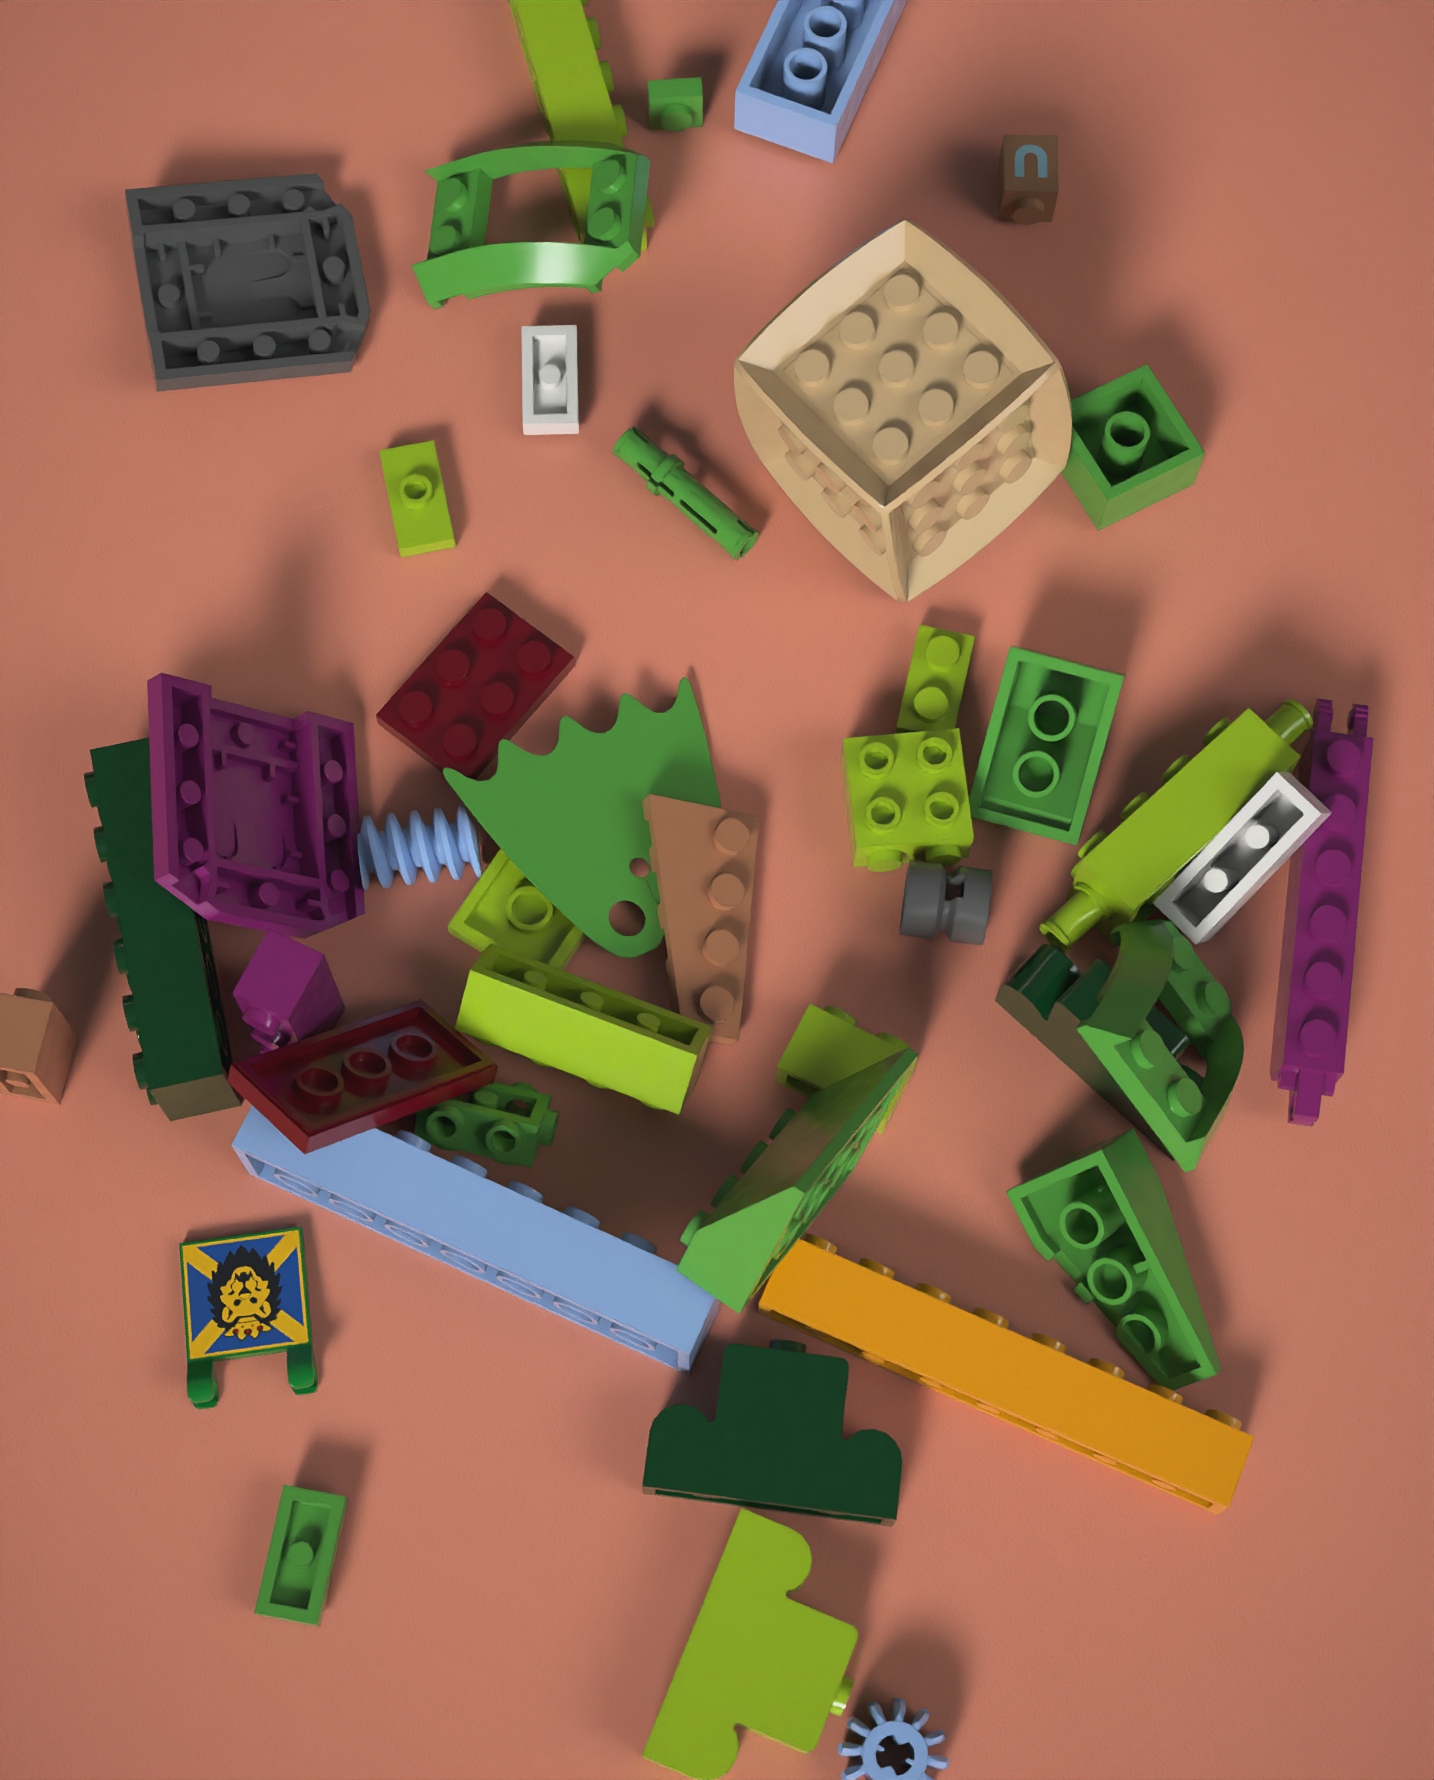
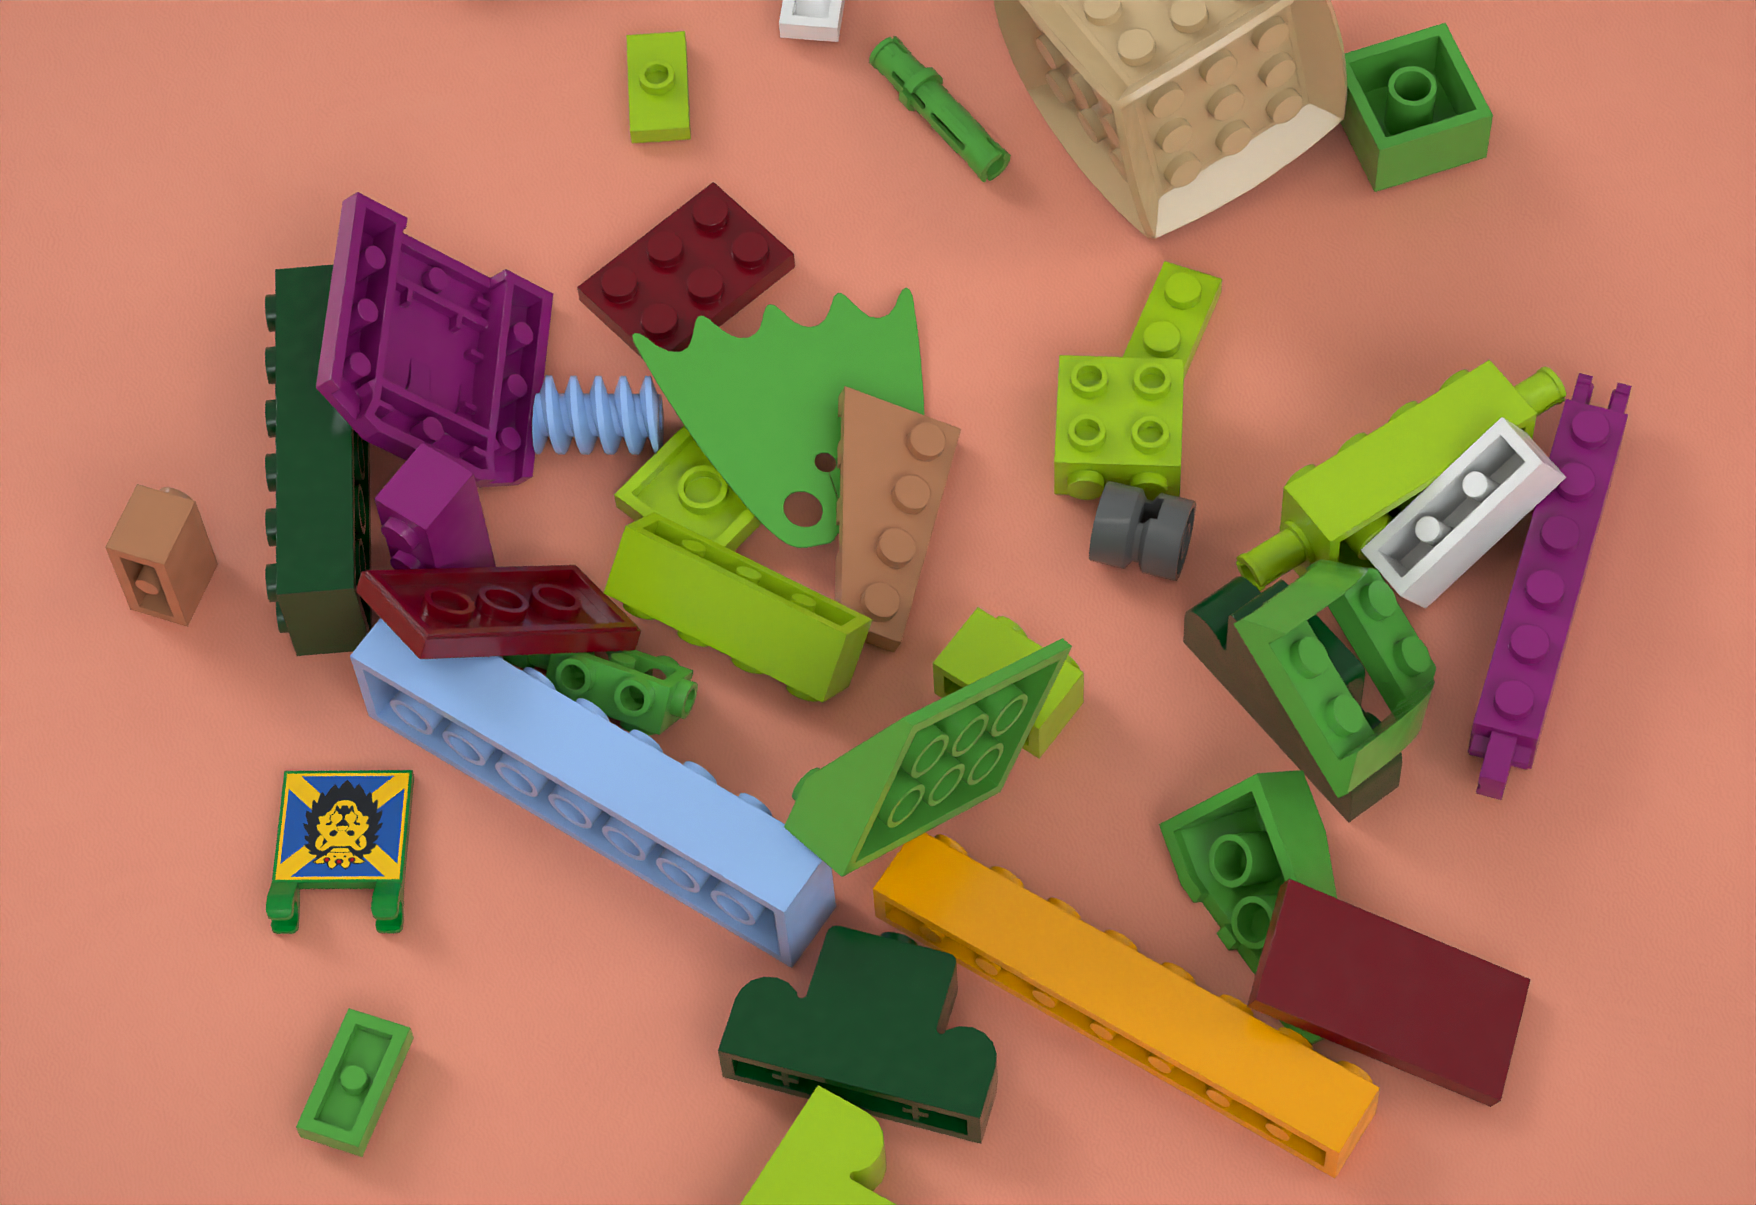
camera: 15 degrees right, 10 degrees down
bright green slope [969,645,1126,846] -> none
none -> dark red tile [1247,879,1531,1107]

